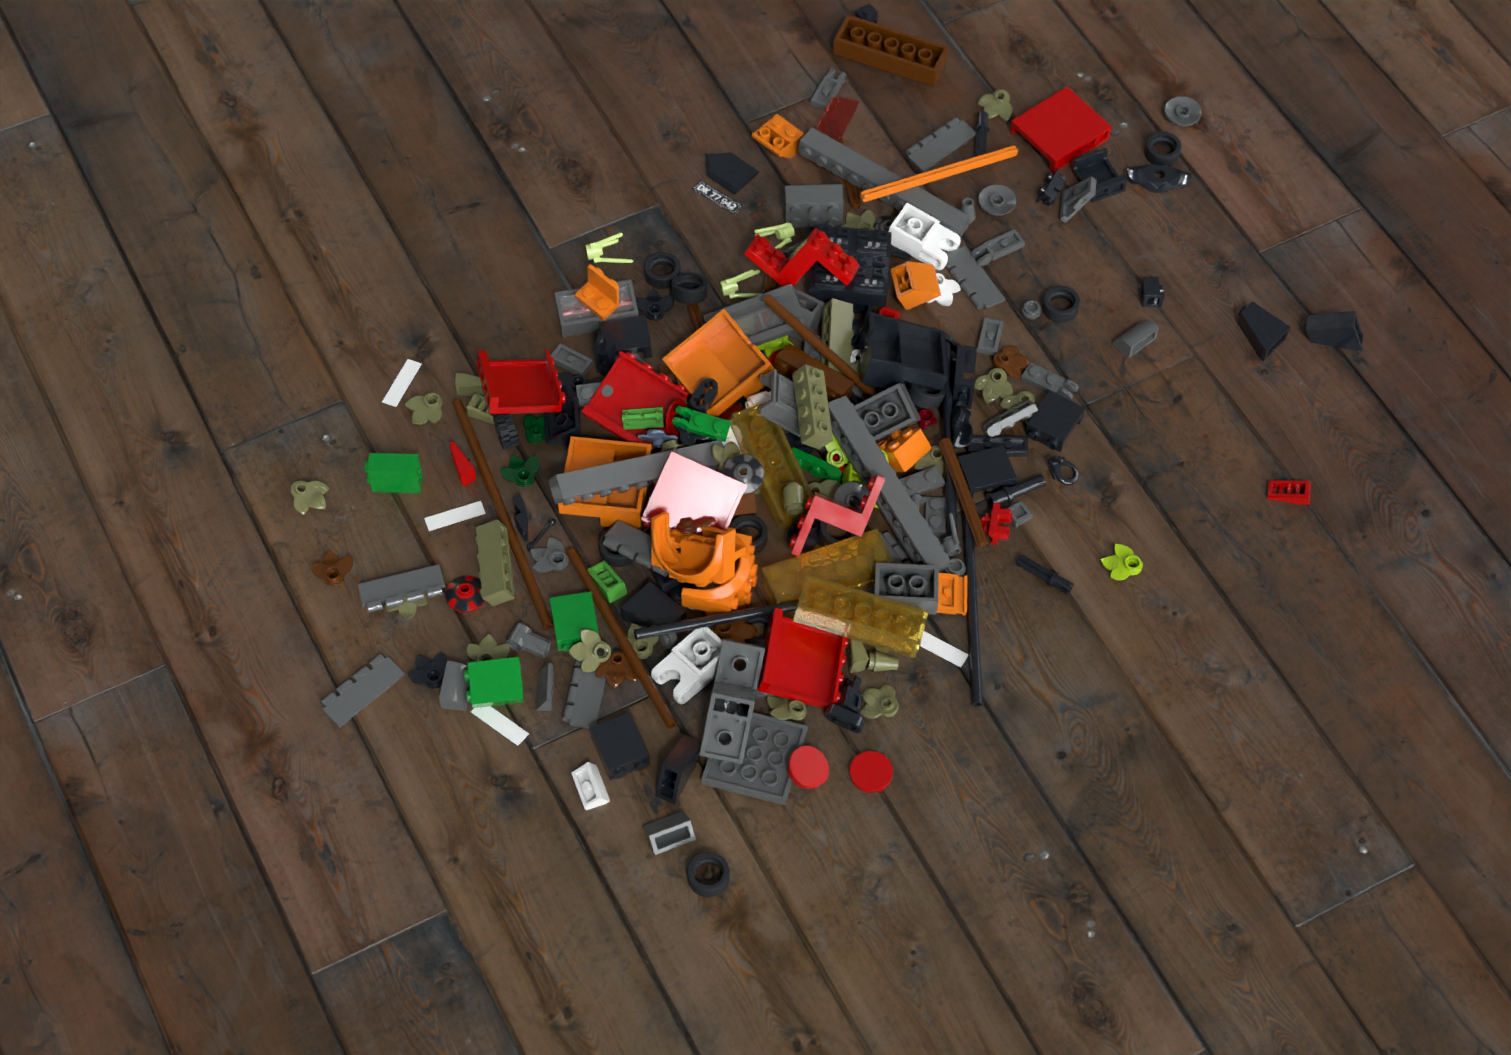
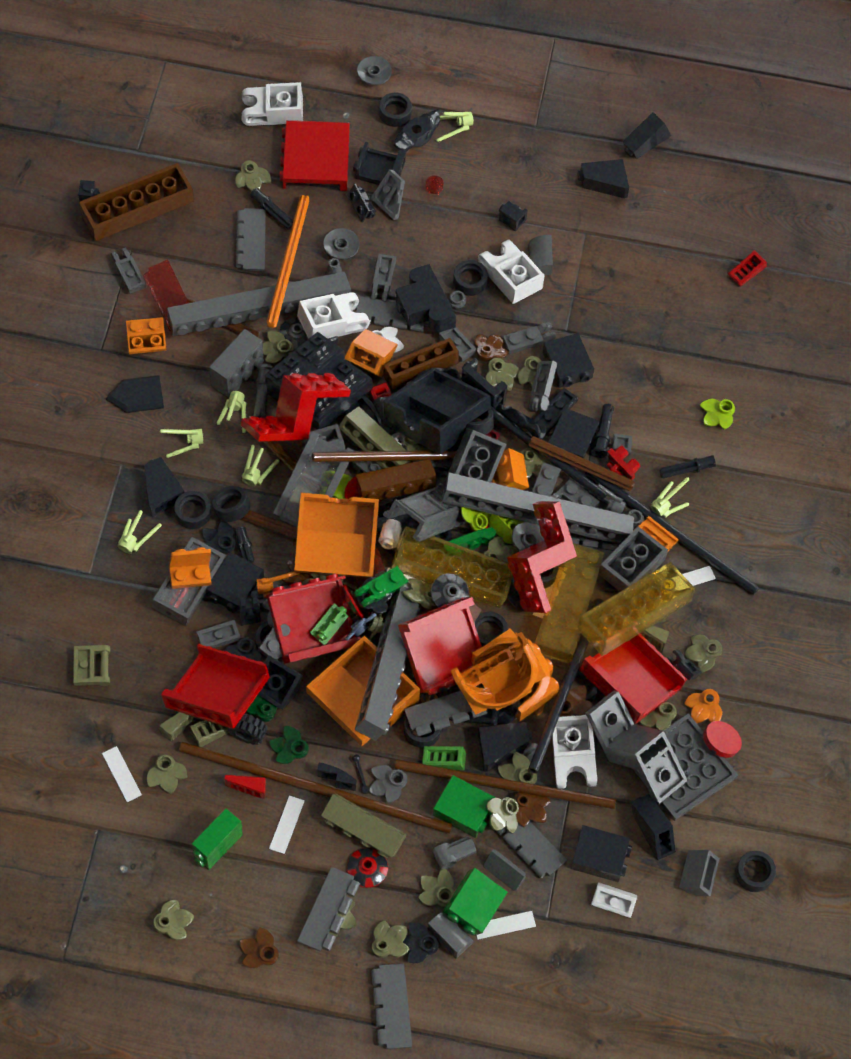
camera: 55 degrees left, 5 degrees up
reddish brown plate [677,518,716,534] -> none
black beam [690,378,718,413] -> none
black sticker [692,180,743,215] -> none
olive brick [783,482,805,515] -> none
olive brick [792,364,833,450] -> none
black beam [824,704,865,733] -> none
red tile [850,751,893,793] -> none
olive cone [866,651,899,672] -> none
black piece [1048,456,1079,485] -> none
none -> olive plate [74,645,110,686]
none -> black slope [144,457,185,518]
none -> yellowish green plant [160,429,203,458]
none -> black axle [234,527,254,563]
none -> white brick [242,82,303,126]
none -> orange plant [257,572,300,598]
none -> olive plate [372,921,409,958]
none -> reddish brown brick [384,338,459,391]
none -> black brick [396,264,456,332]
none -> clear red tile [426,175,444,194]
none -> yellowish green plant [436,112,473,142]
none -> white brick [478,240,544,304]
none -> yellowish green plant [650,477,689,518]
none -> orange plate [684,689,722,723]

